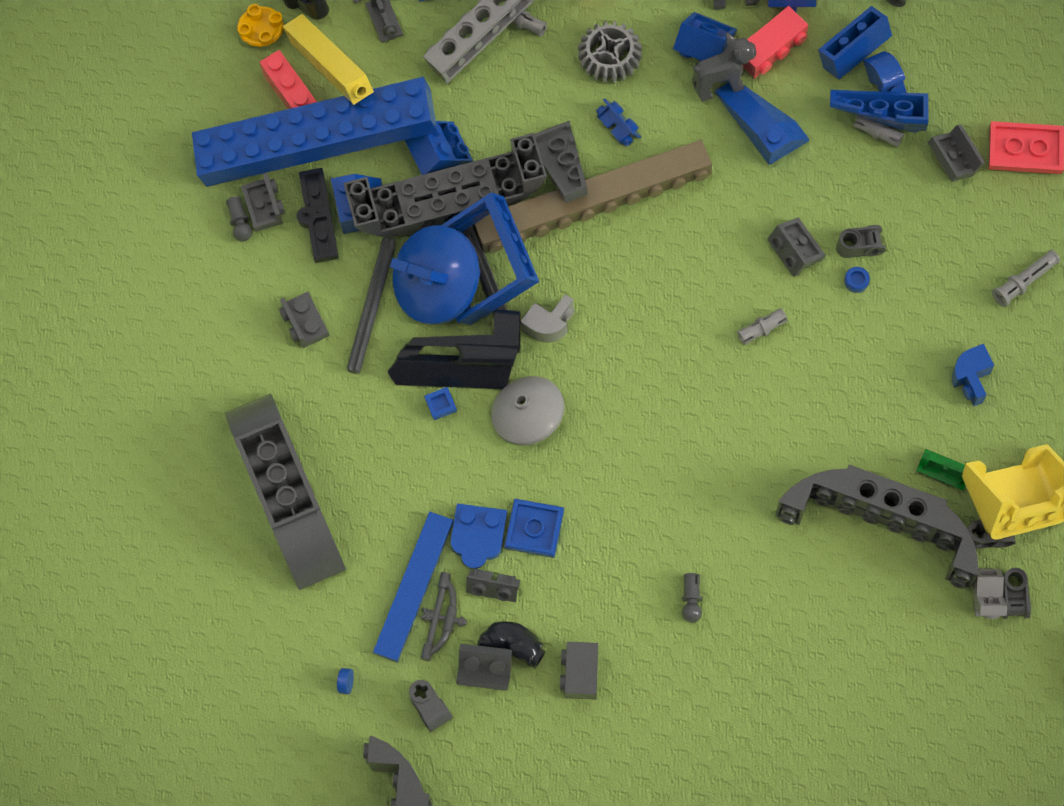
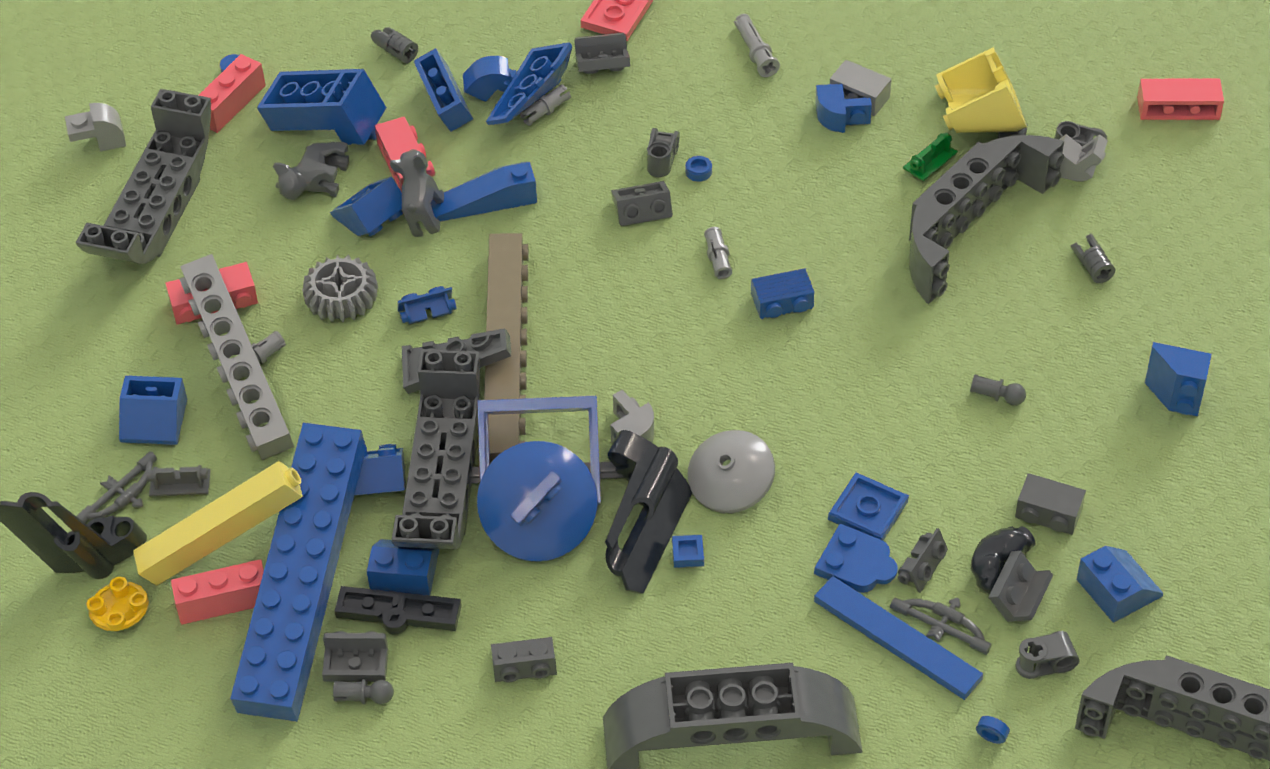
camera: 75 degrees left, 20 degrees down
dark grey axle [347,237,396,374] -> none
none -> blue brick [751,268,814,319]
none -> light grey brick [830,60,891,116]
none -> dark grey hinge [1071,233,1116,283]
none -> blue slope [1076,546,1163,623]
none -> blue slope [1145,342,1211,416]

